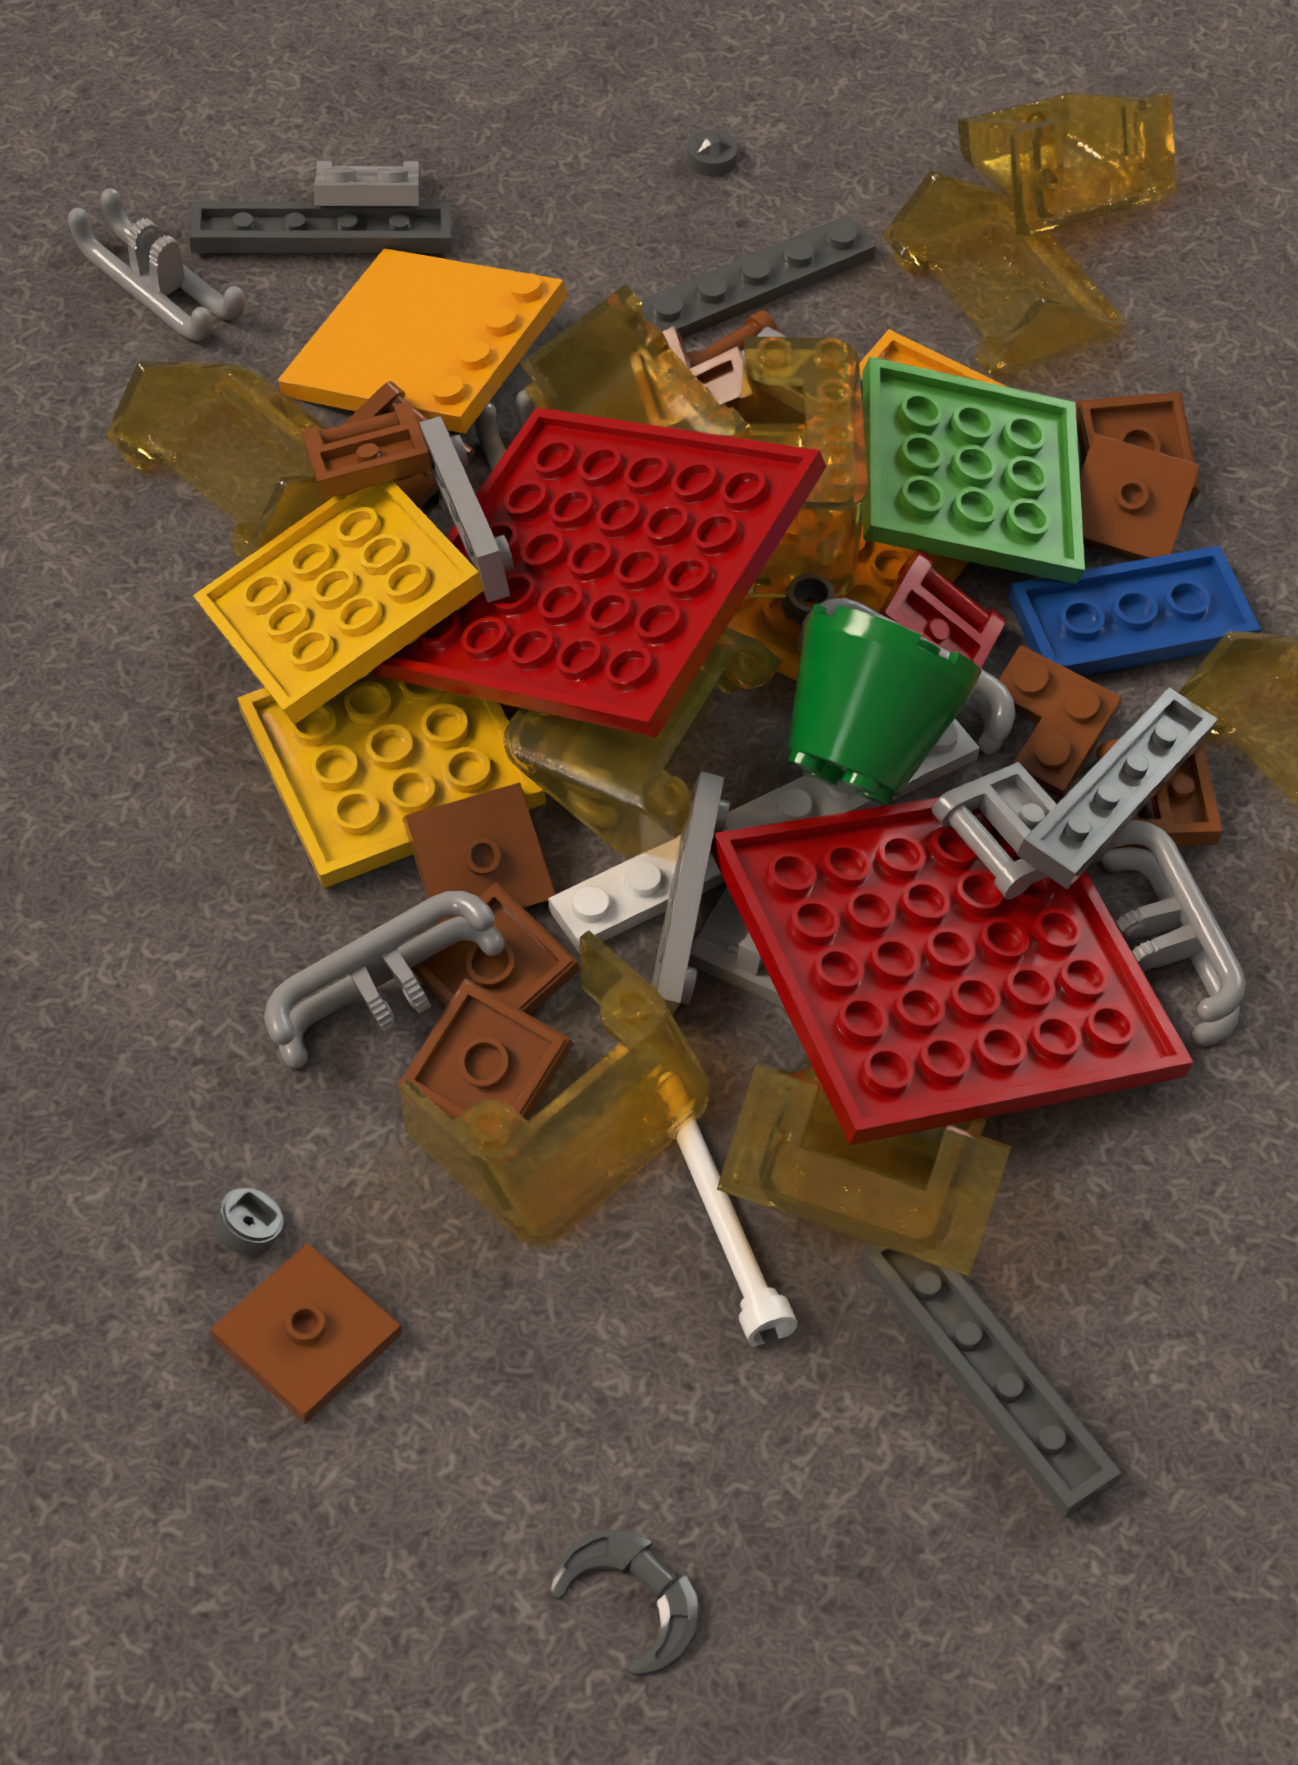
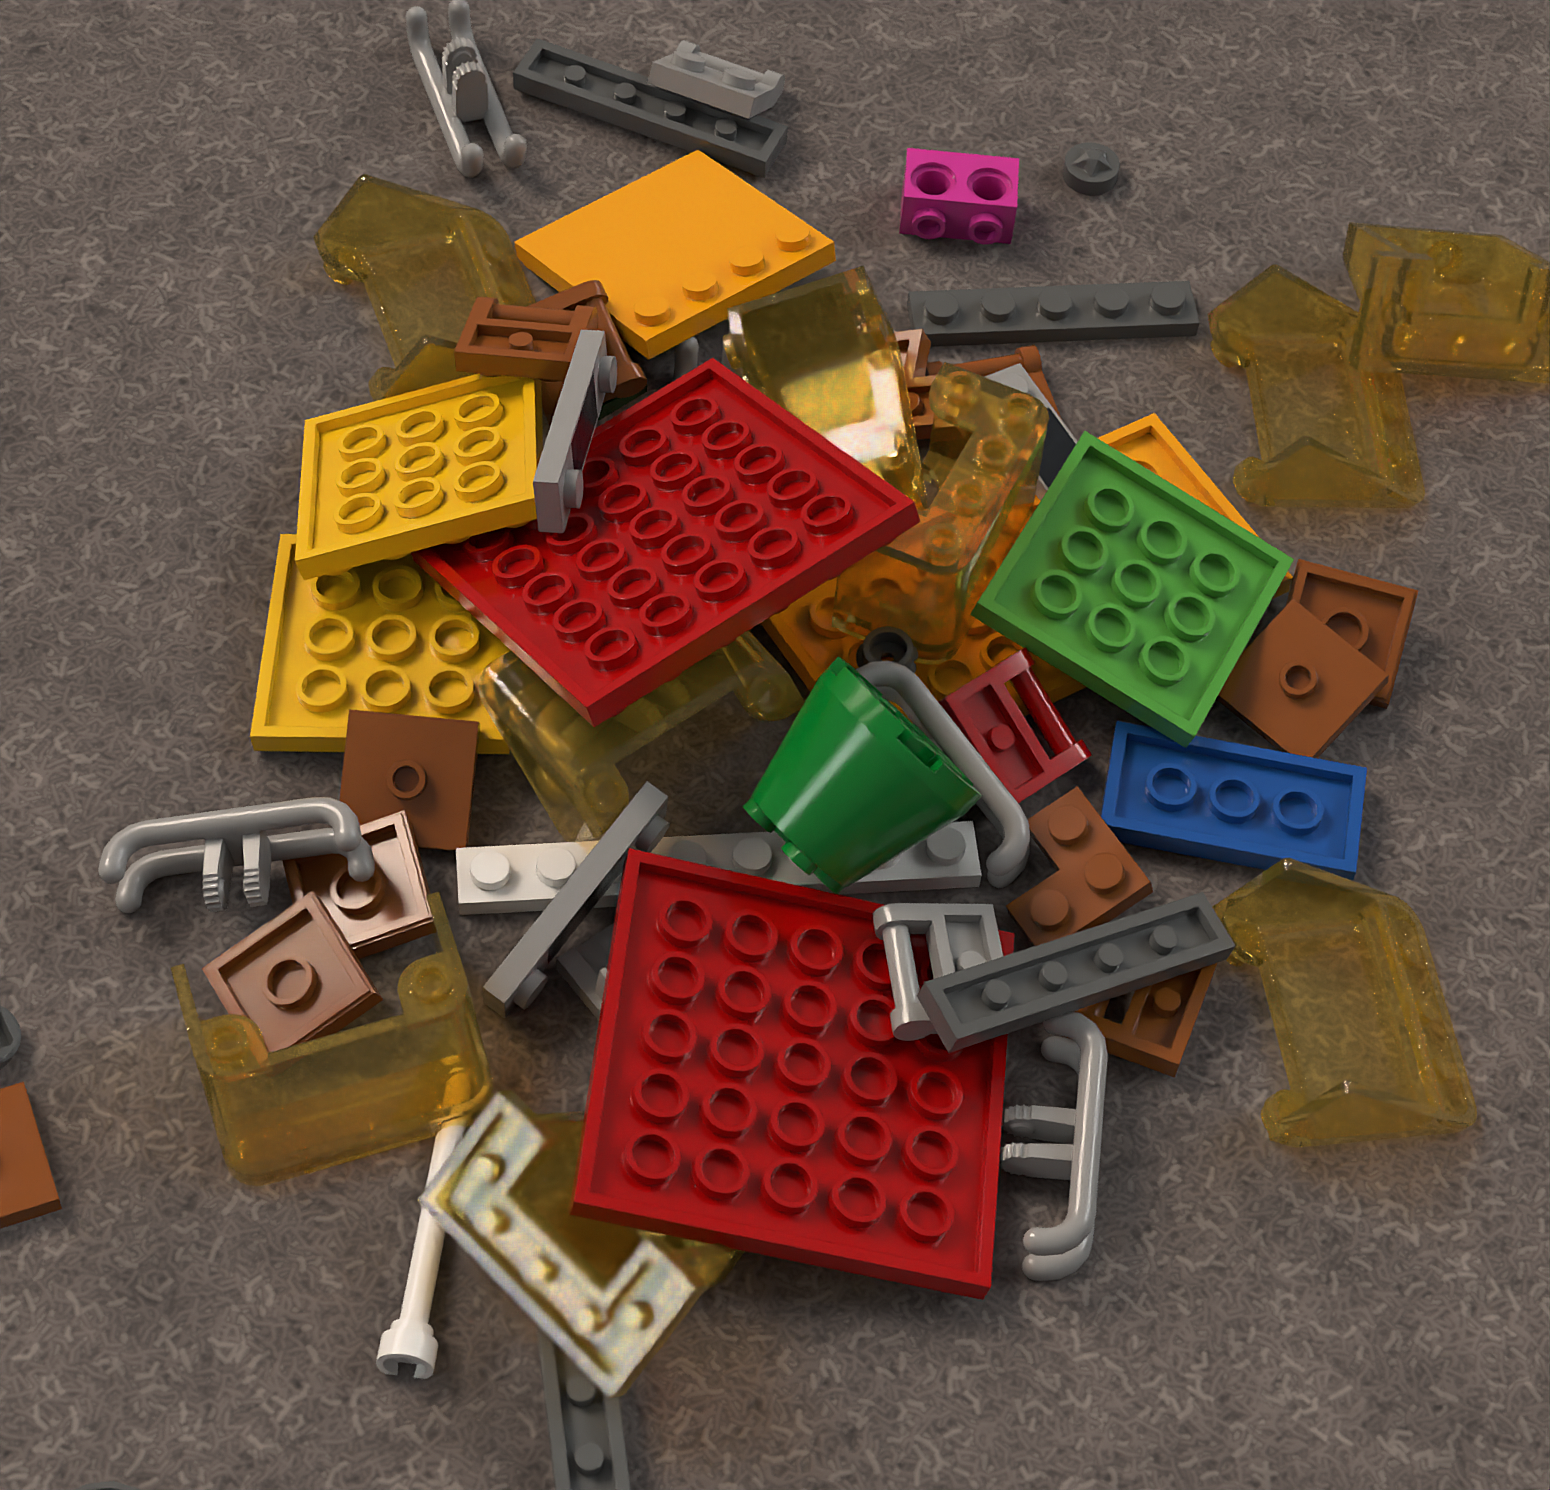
camera: 25 degrees right, 0 degrees up
none -> dark pink brick [899,148,1019,245]

